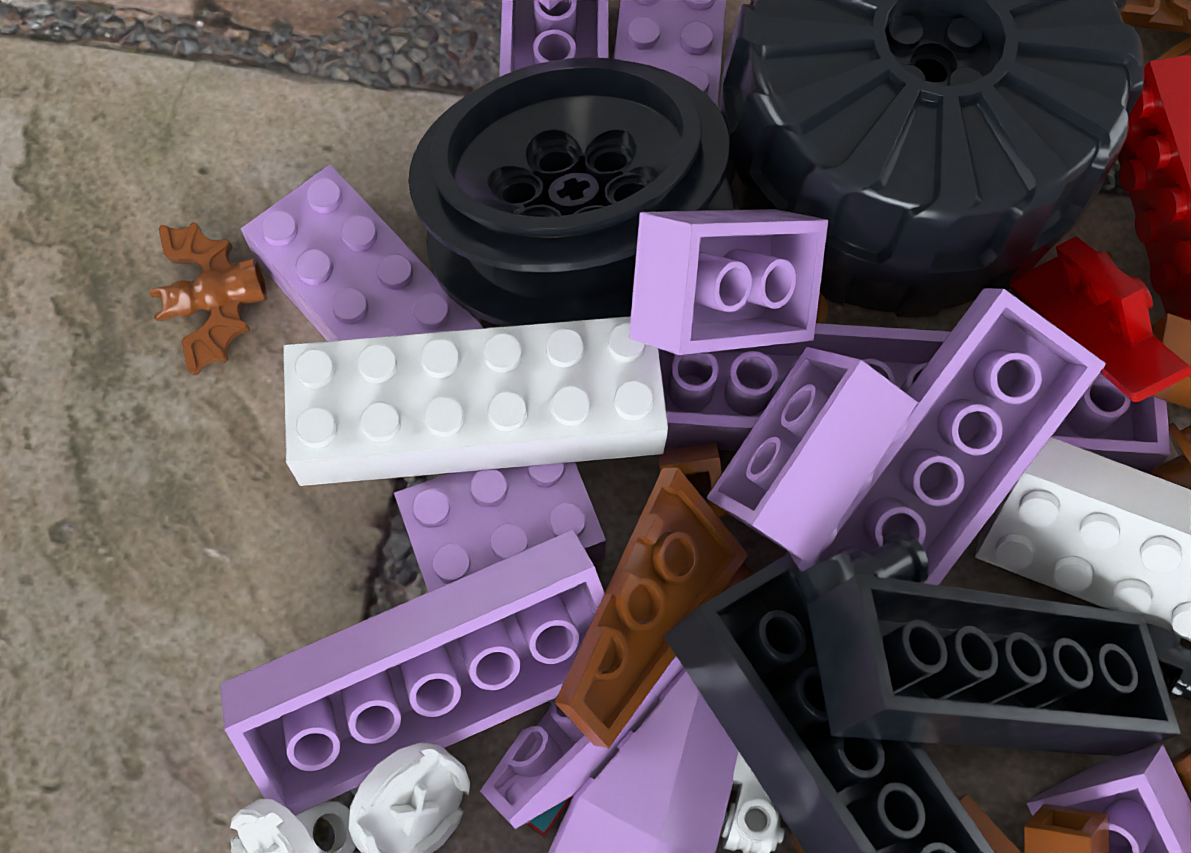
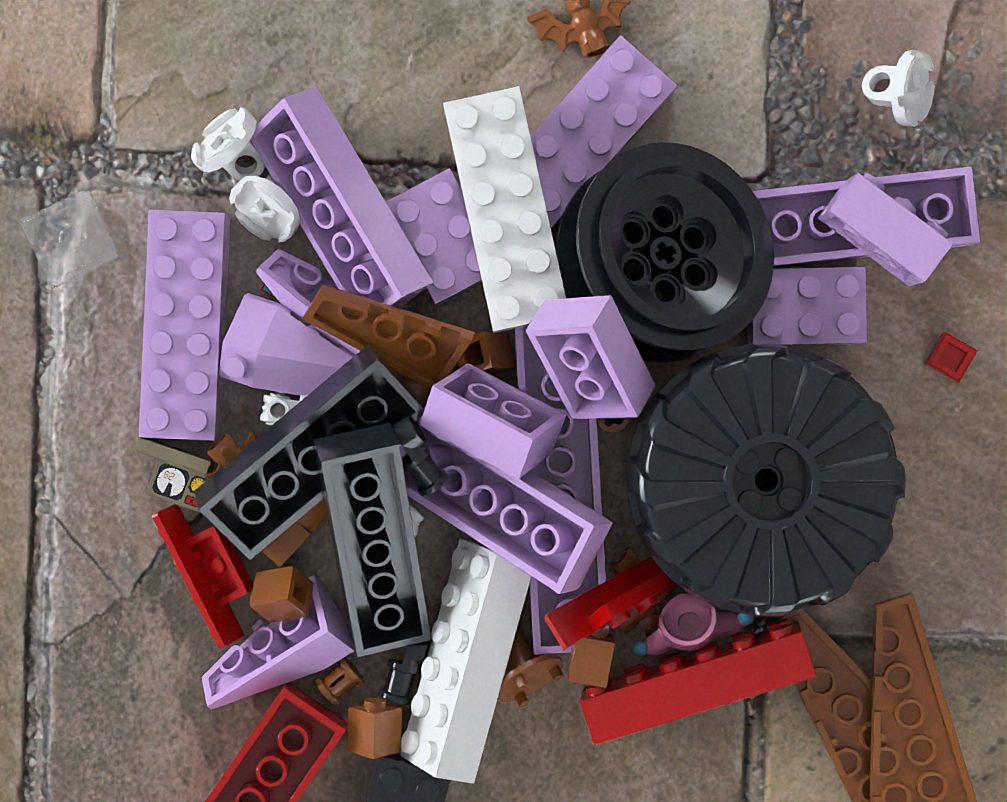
camera: 85 degrees right, 20 degrees up
none -> bright pink piece [632,594,754,657]

